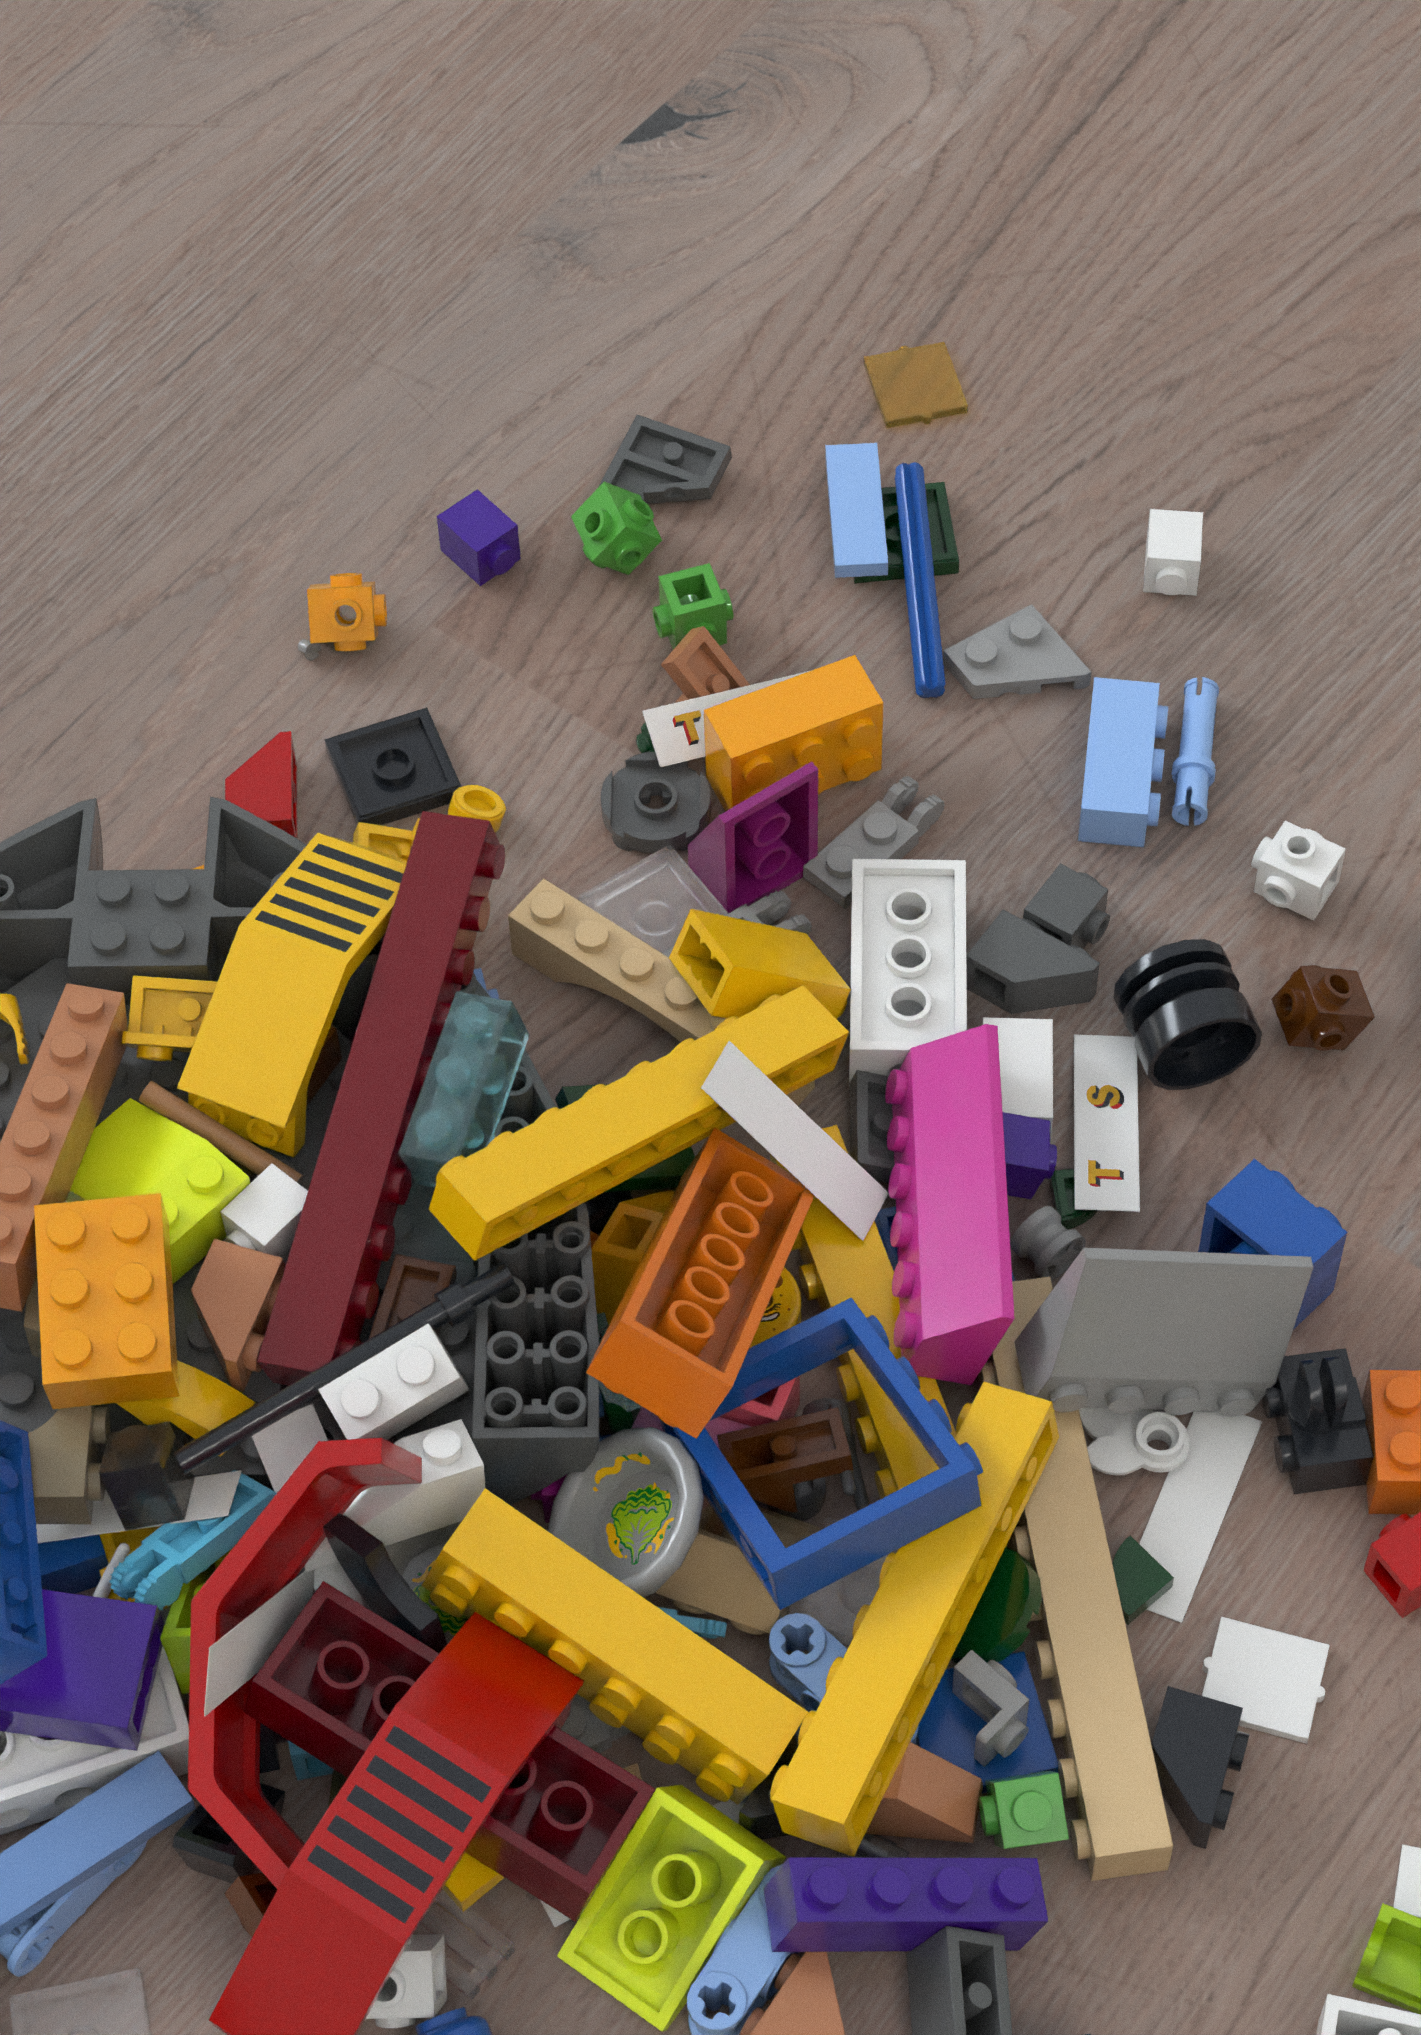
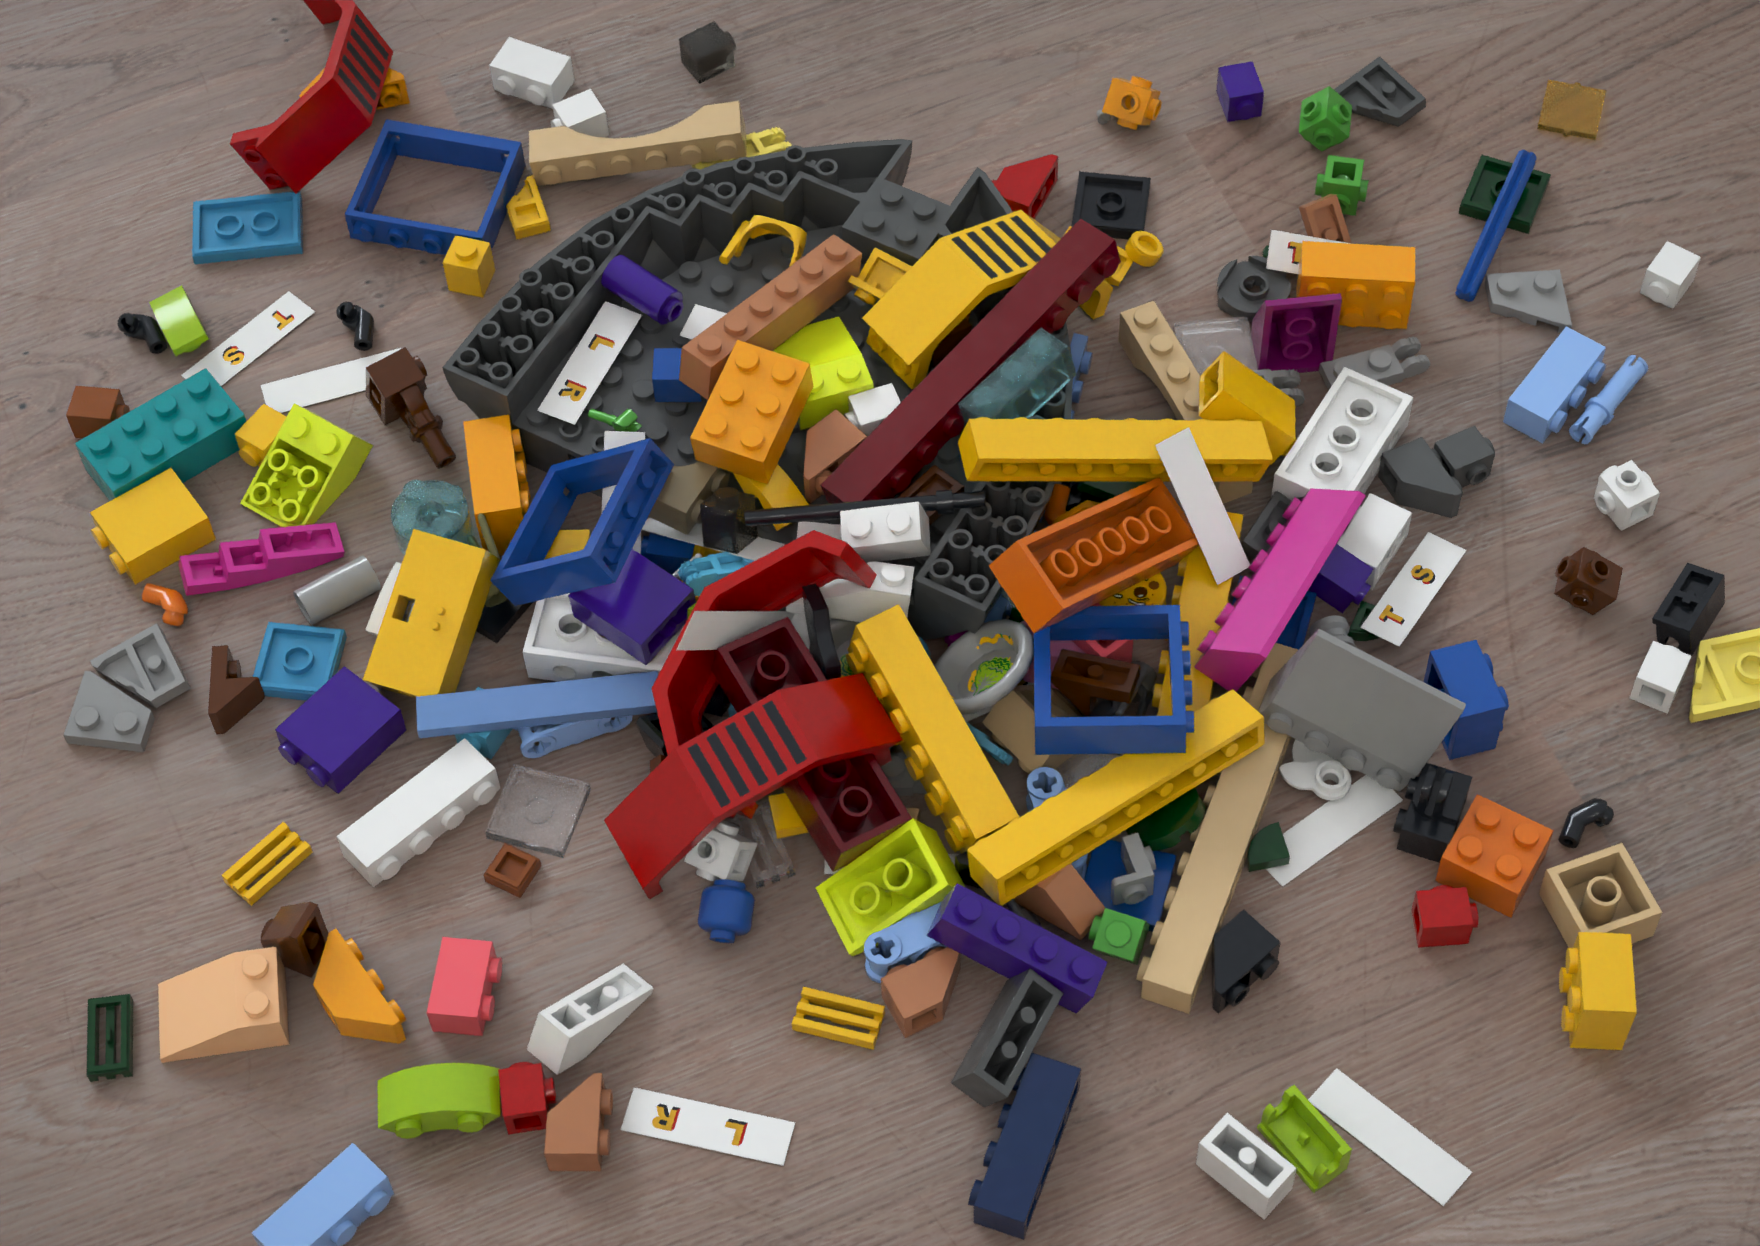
camera: 30 degrees right, 0 degrees up
medium nougat bar [139,1081,304,1184] -> none
light blue tile [825,443,888,578] -> none
black wheel [1113,939,1262,1090] -> none
white piece [1202,1617,1330,1744] -> none

